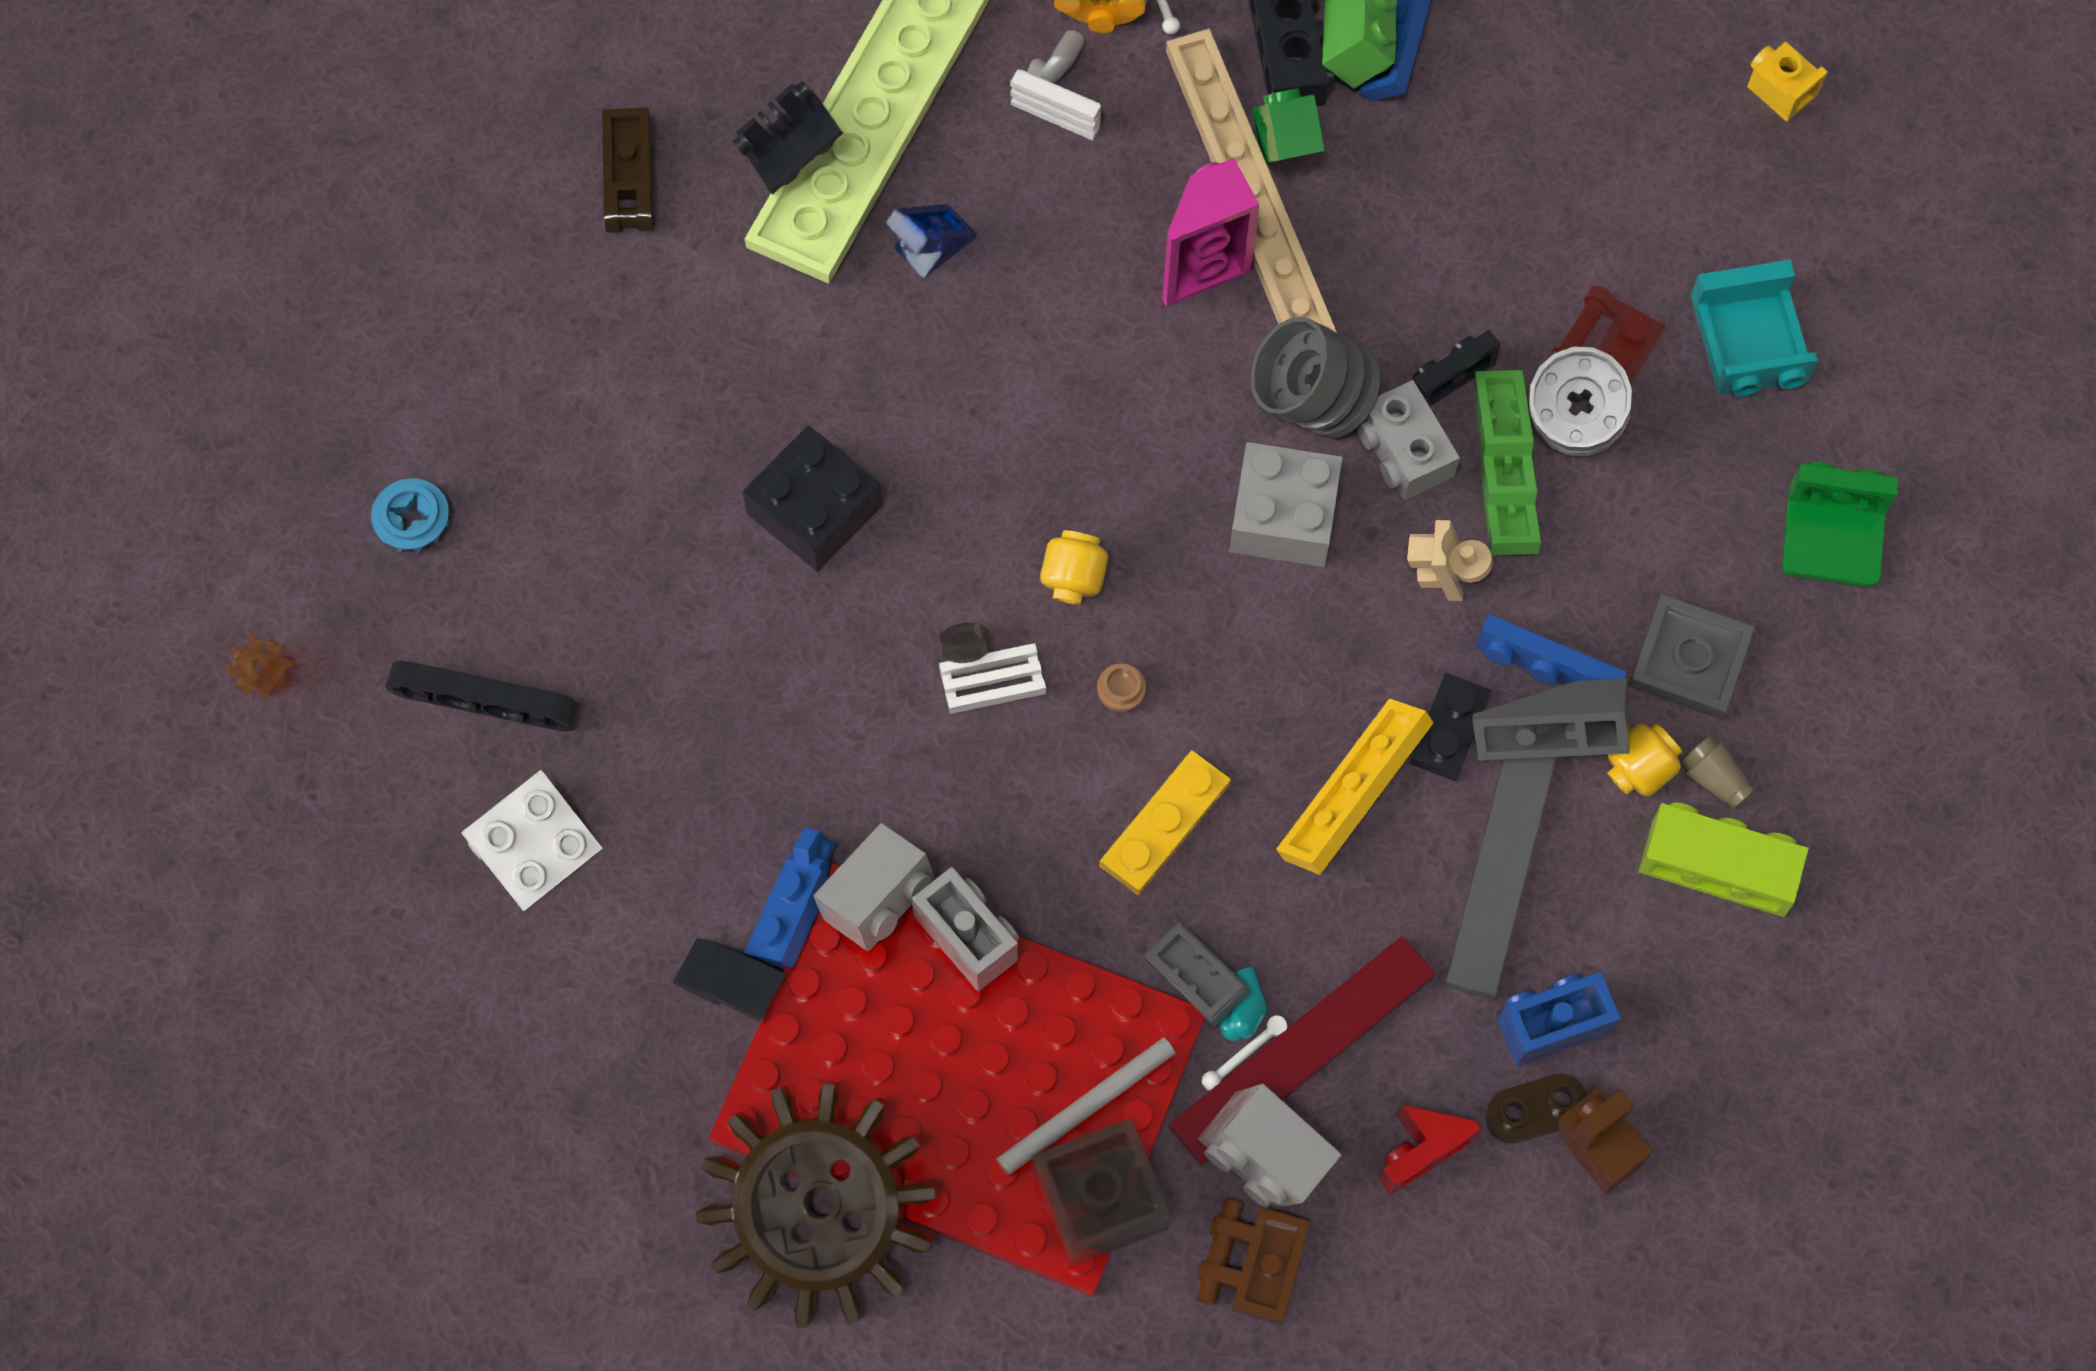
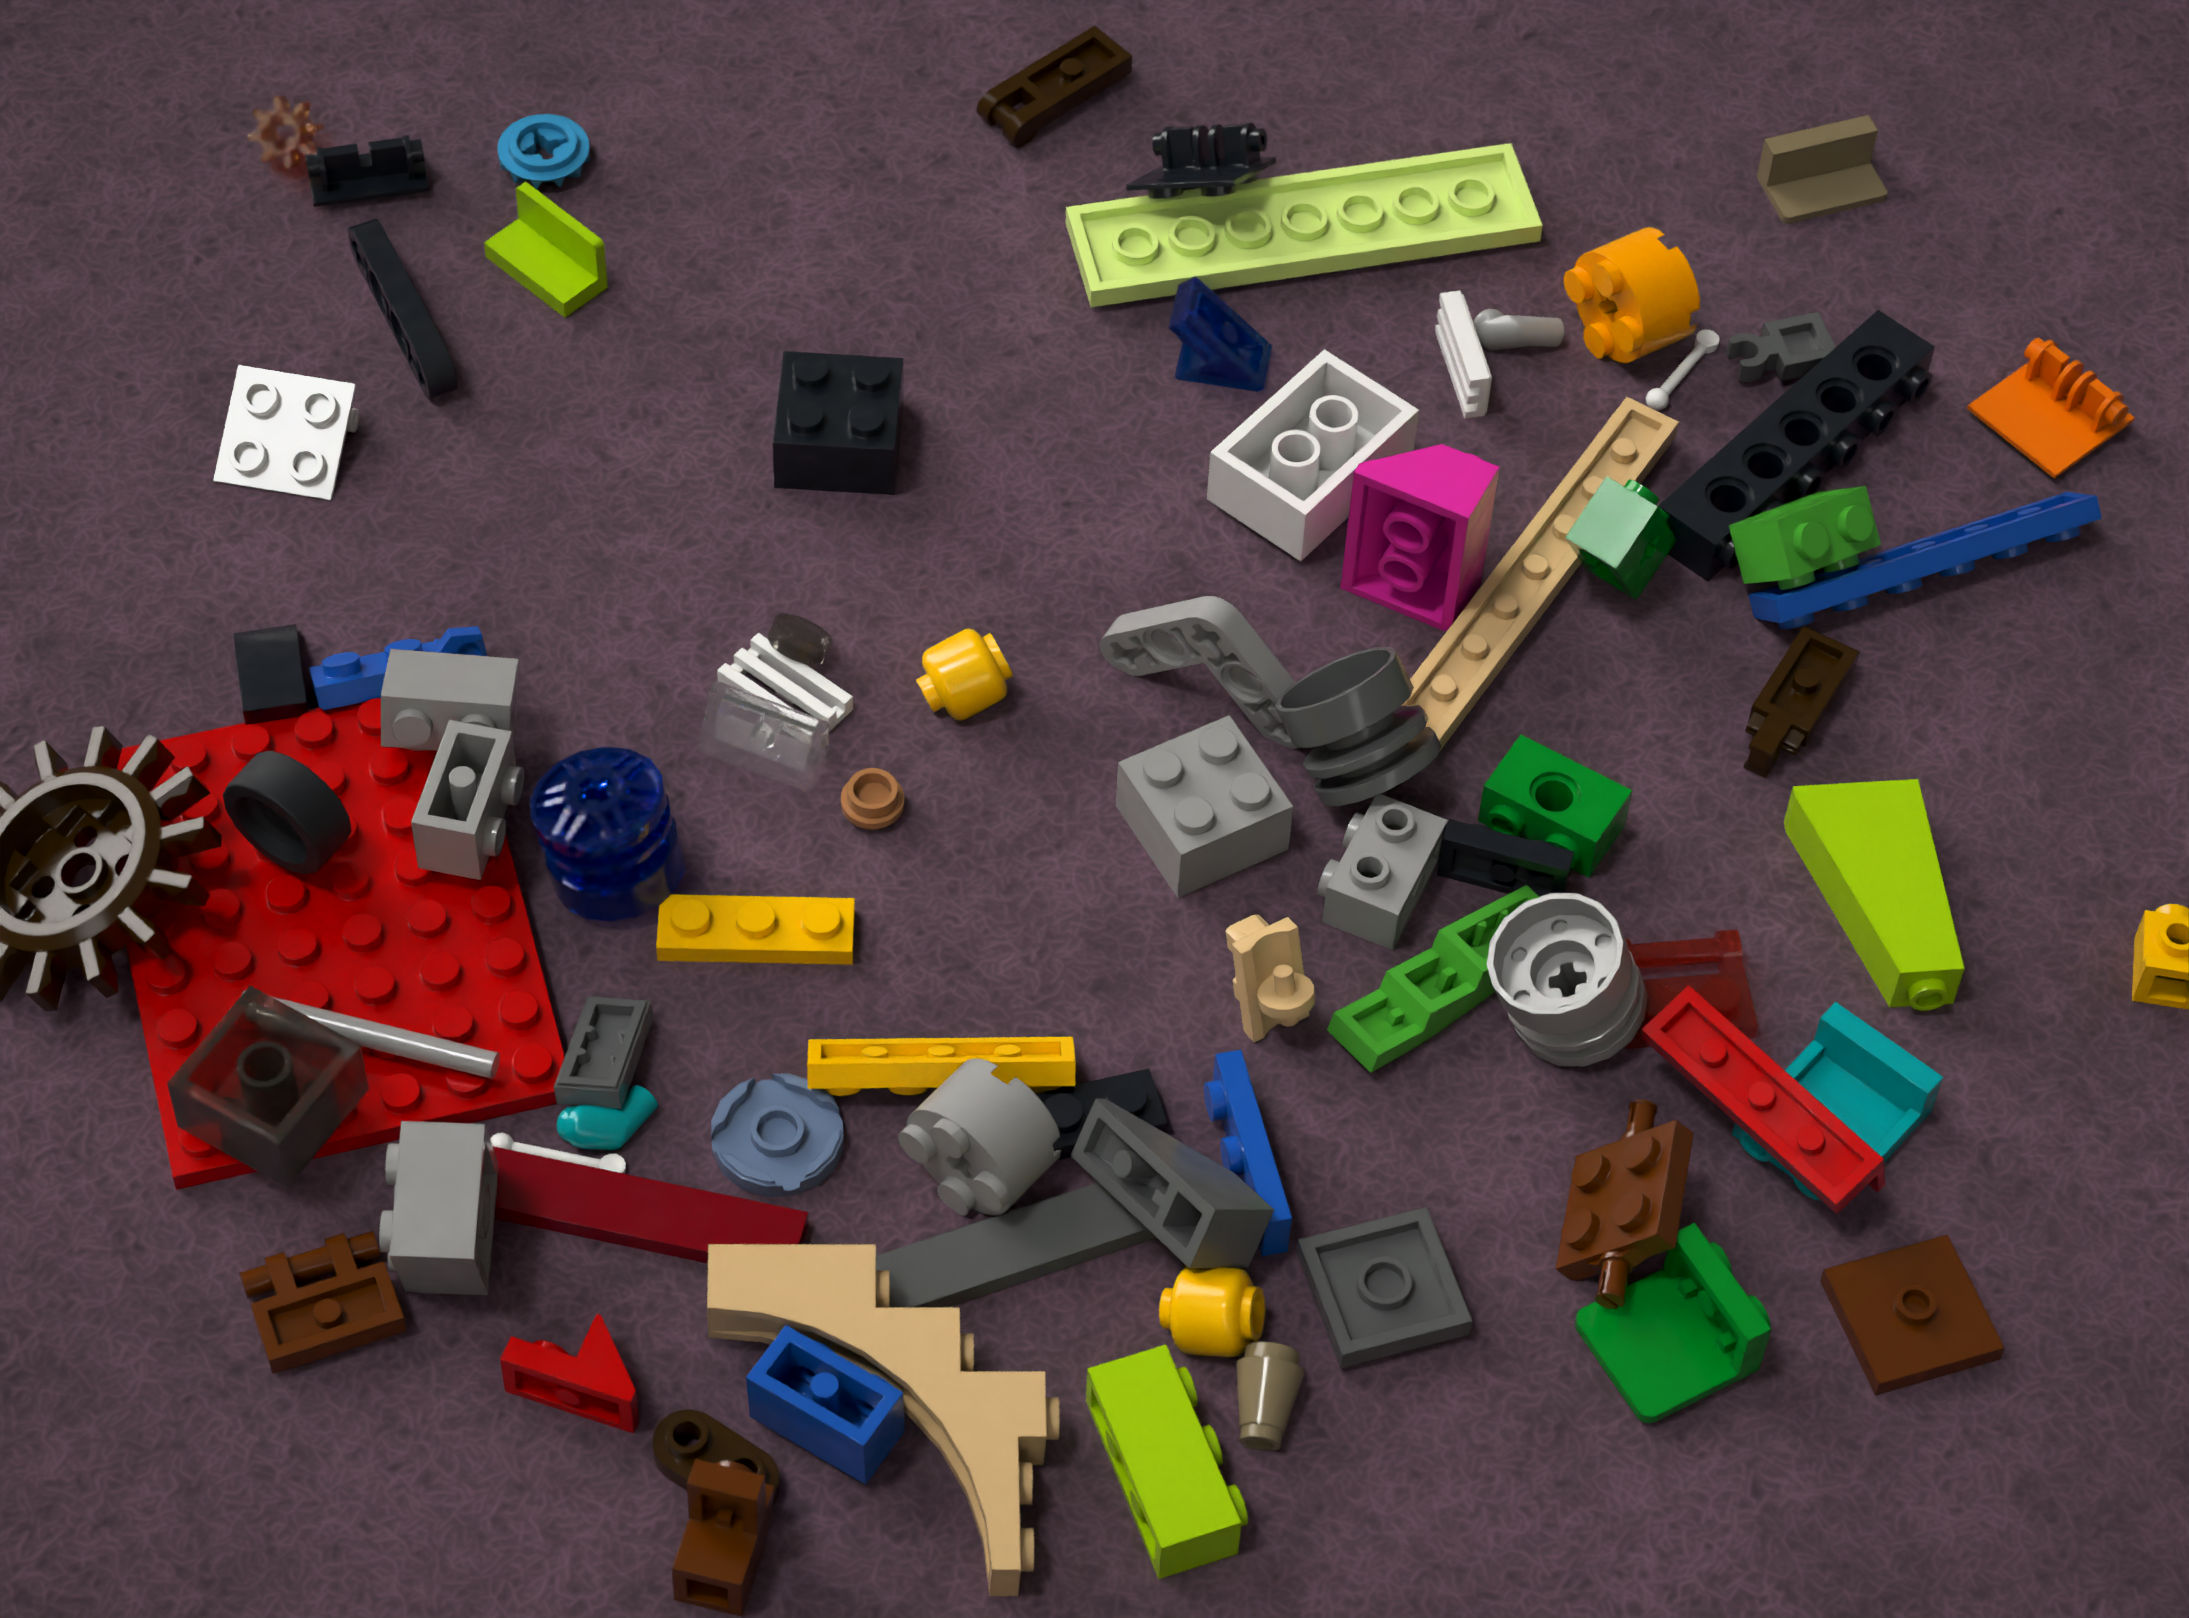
camera: 50 degrees right, 15 degrees down
none -> black tyre [223,751,352,875]
none -> black hinge [305,134,429,207]
none -> lime panel [484,182,608,318]
none -> clear blue wheel [530,747,686,922]
none -> clear slope [699,681,830,791]
none -> tan arch [707,1244,1059,1596]
none -> sand blue tile [711,1073,844,1197]
none -> light grey brick [898,1059,1061,1216]
none -> light grey beam [1099,596,1297,749]
none -> white brick [1207,349,1419,561]
none -> green brick [1478,734,1633,878]
none -> reddish brown plate [1555,1099,1694,1309]
none -> red panel [1641,985,1885,1214]
none -> dark brown hinge [1743,626,1860,778]
none -> lime slope [1784,779,1965,1011]
none -> reddish brown plate [1820,1234,2005,1396]

